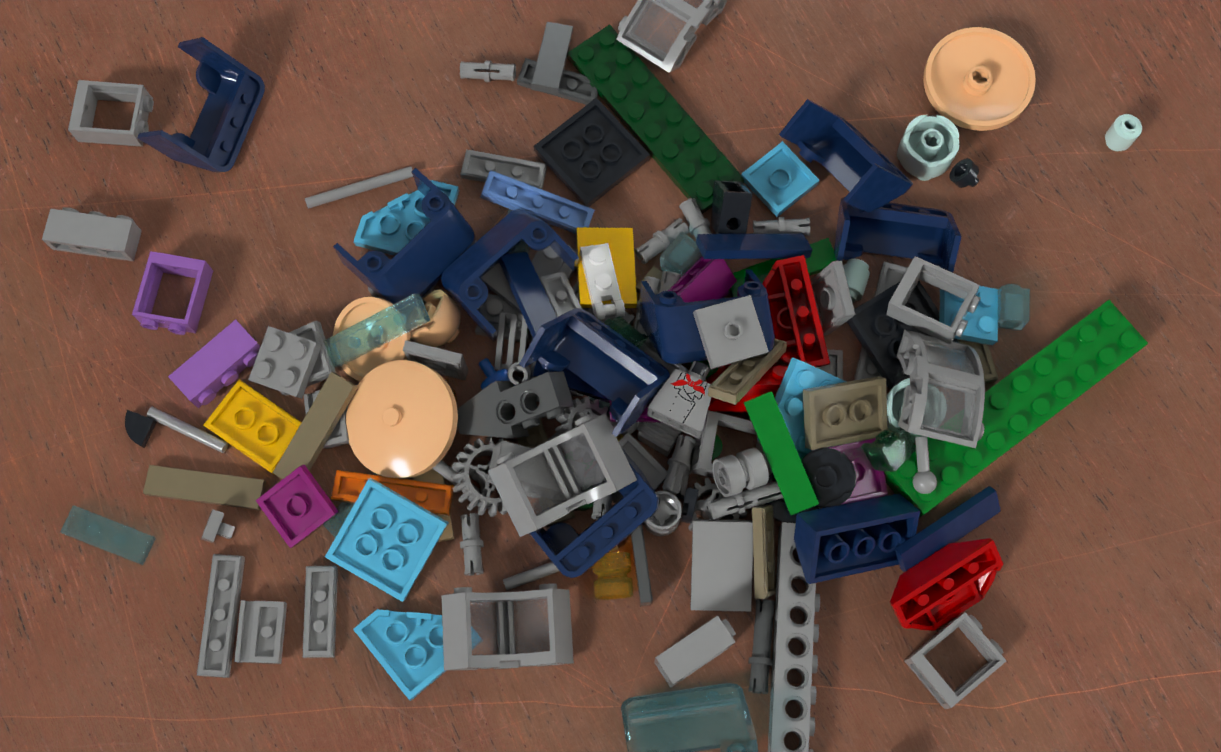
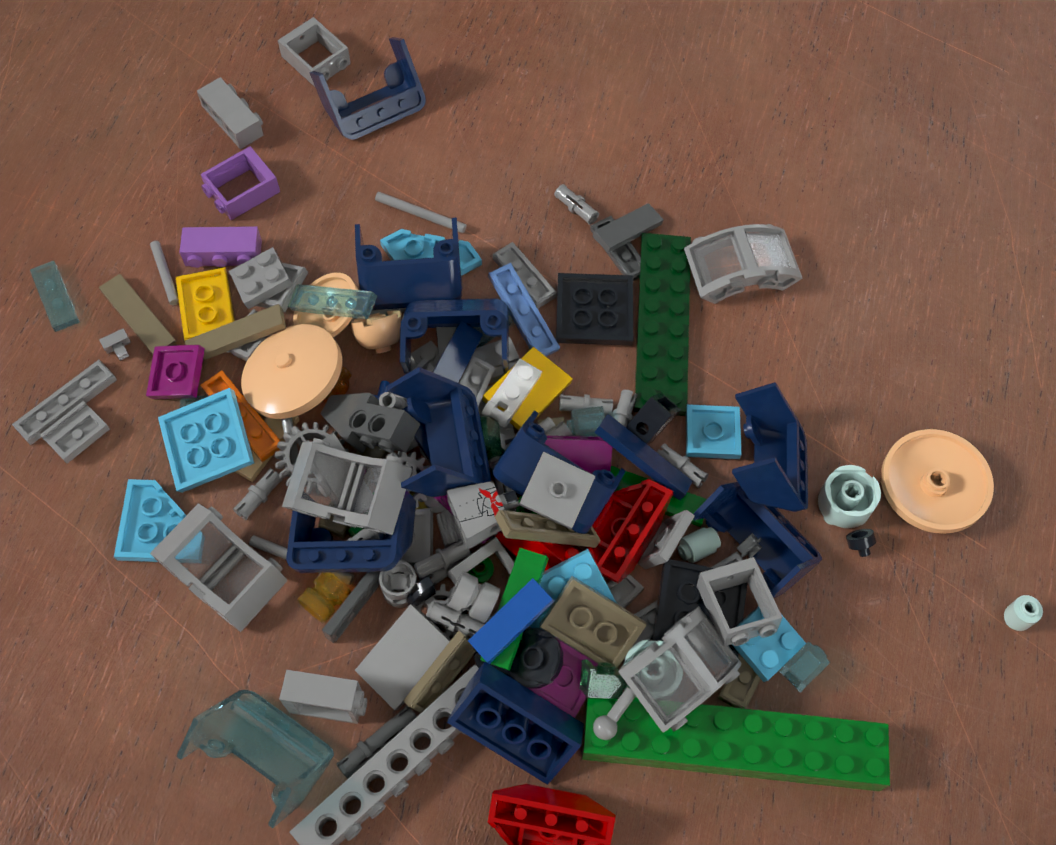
camera: 40 degrees right, 10 degrees down
black tile [125,410,157,448] -> none
light grey tile [303,566,338,658] -> none
light grey plate [403,340,469,380] -> none
dark blue tile [895,486,1001,572] -> none
none -> blue tile [468,578,554,664]
none -> dark grey plate [737,533,762,558]

